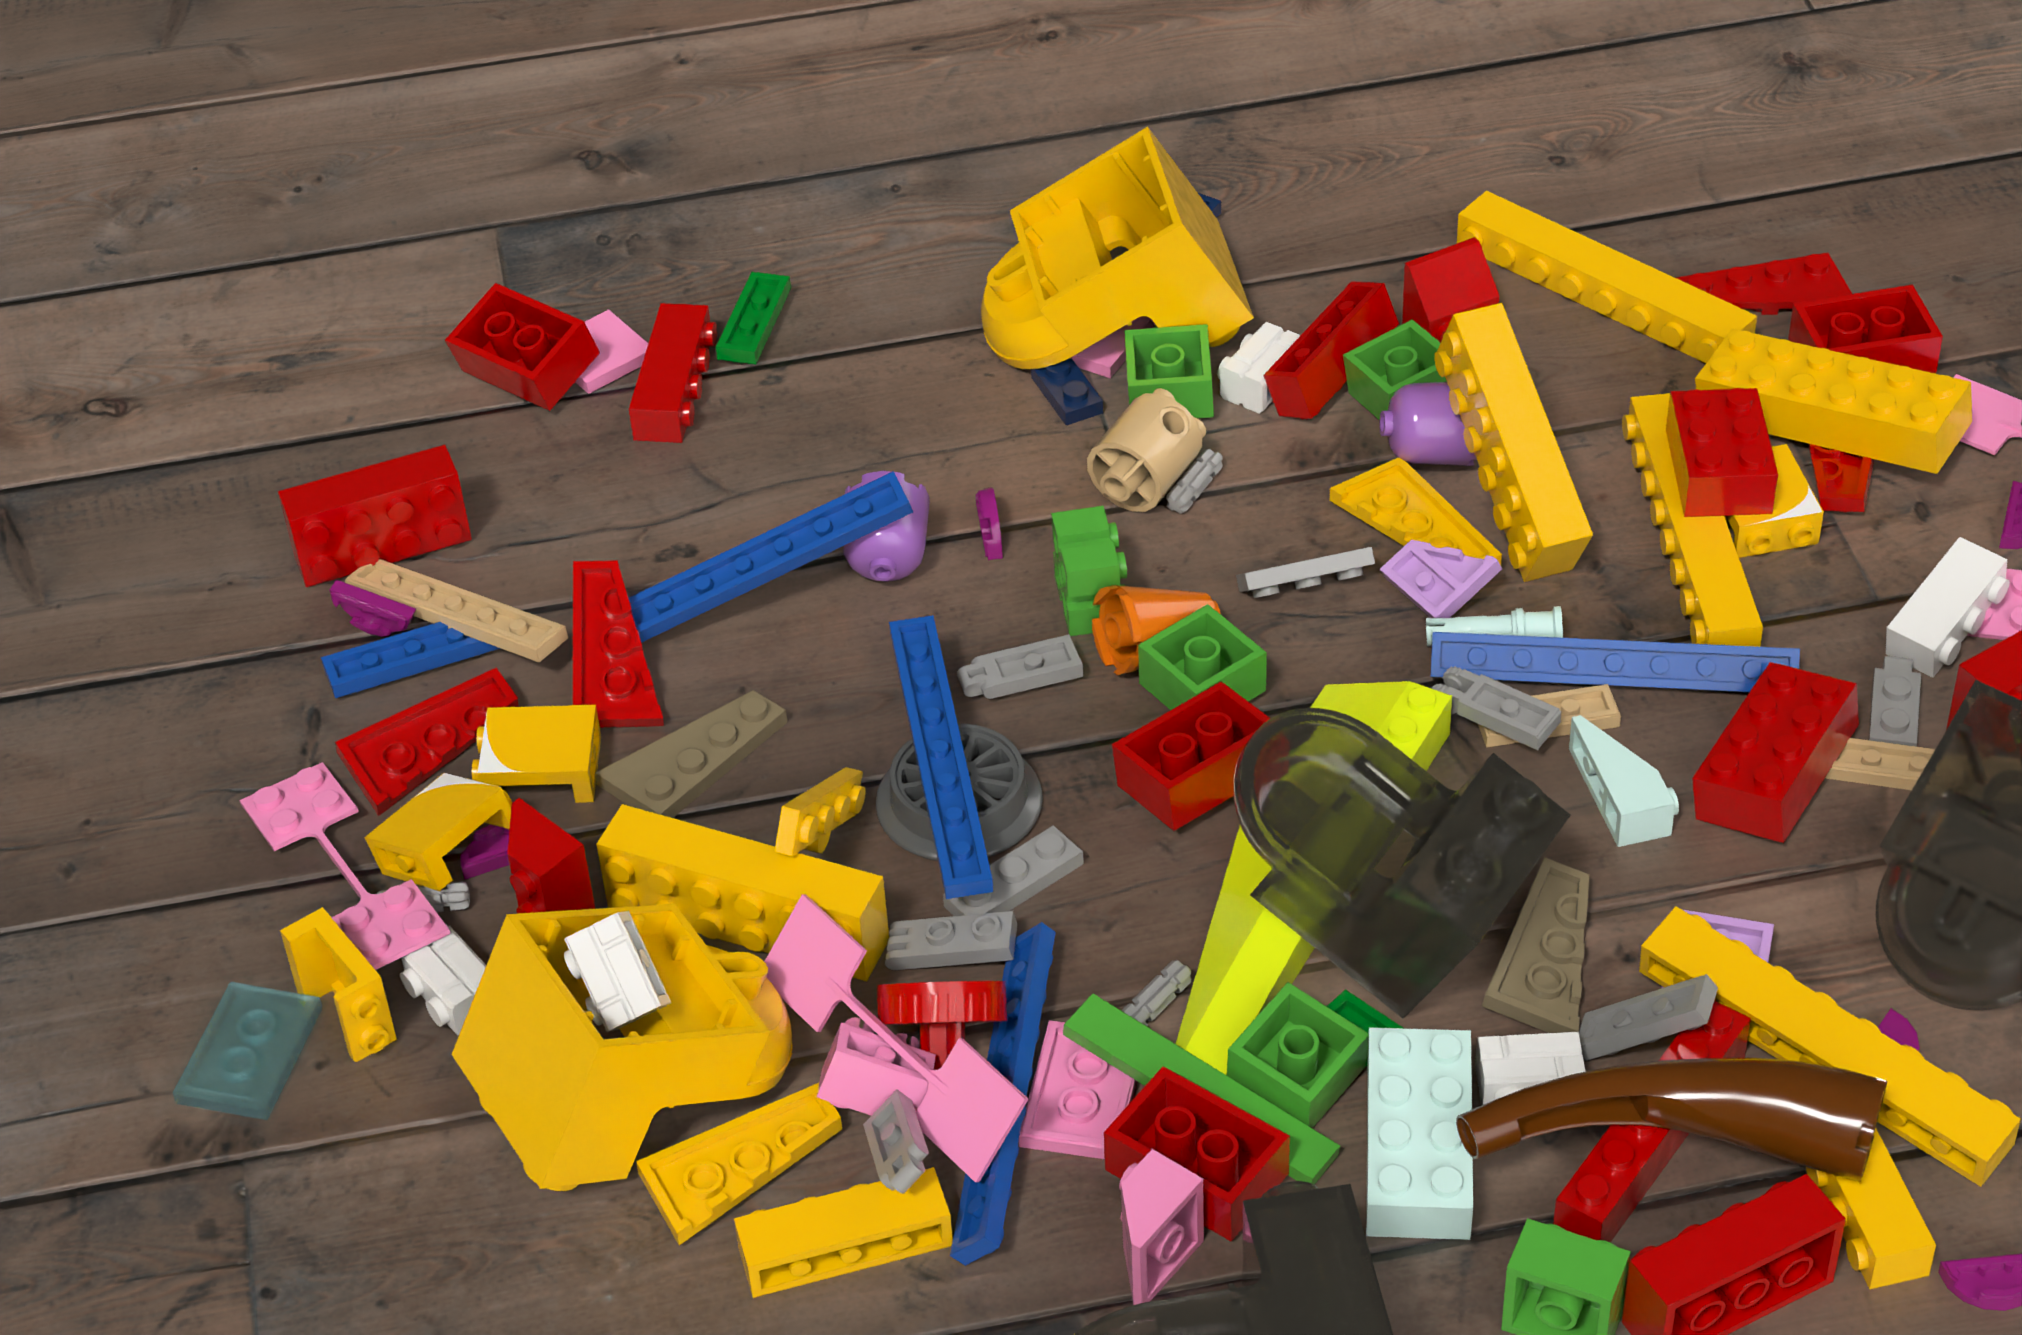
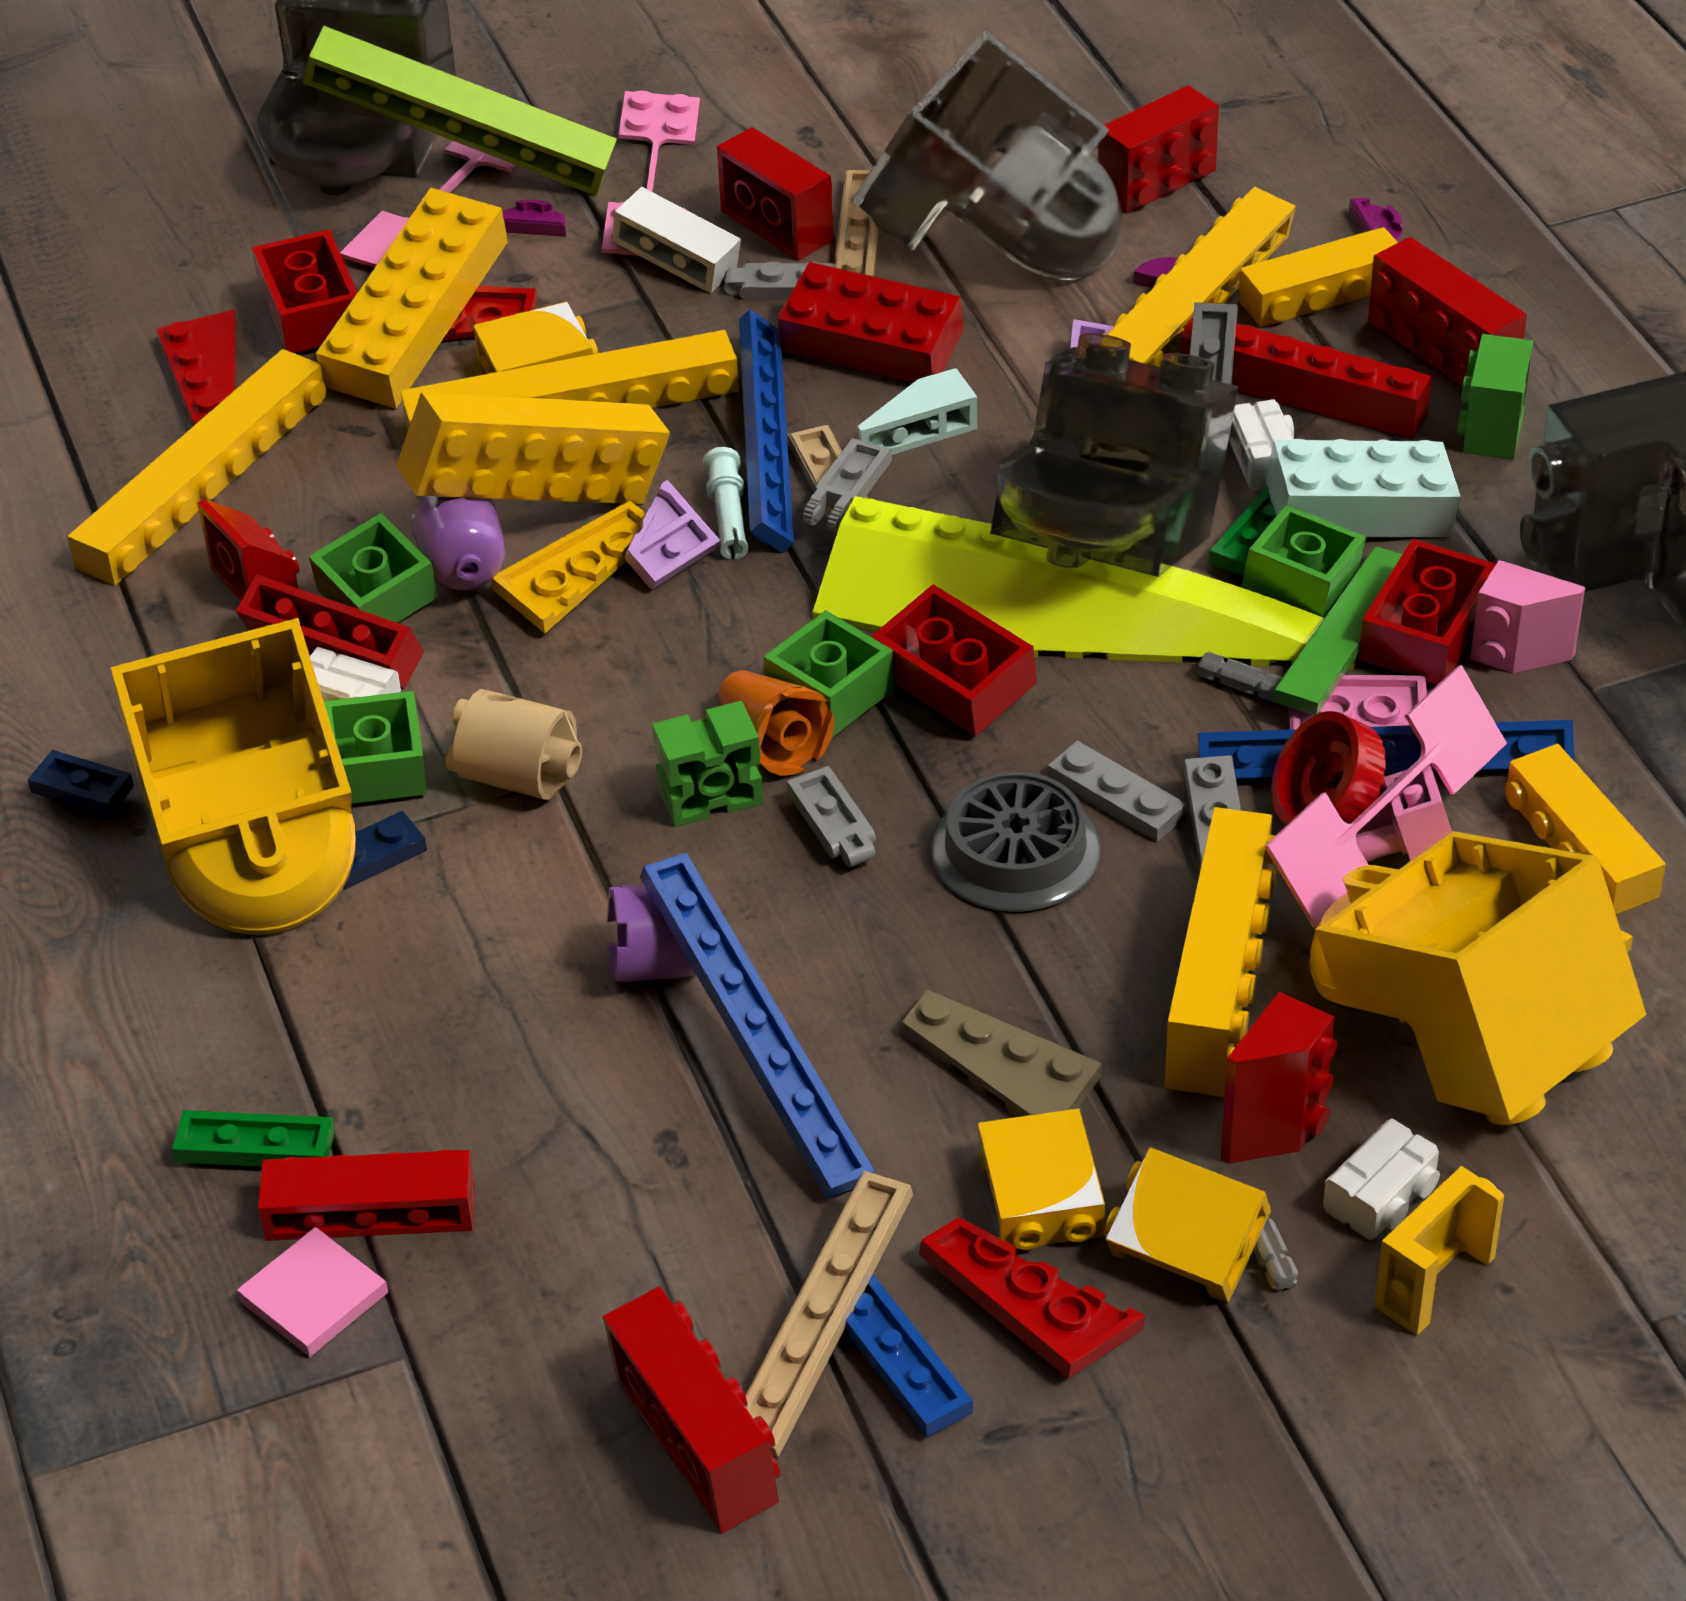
camera: 100 degrees left, 0 degrees up
clear light blue tile [173,982,323,1120] -> none
bright pink hinge [239,762,451,970] -> none
magenta tile [329,580,416,637] -> none
red brick [445,283,600,411] -> none
white brick [564,911,671,1032] -> none
red wing [573,560,664,728] -> none
yellow hinge [774,767,866,857] -> none
light grey hinge [863,1089,929,1194] -> none
blue plate [889,615,993,899] -> none
magenta tile [975,487,1003,560] -> none
plate [1236,547,1375,598] -> none
reddish brown brick [1456,1058,1888,1182] -> none
red brick [1666,388,1778,517] -> none

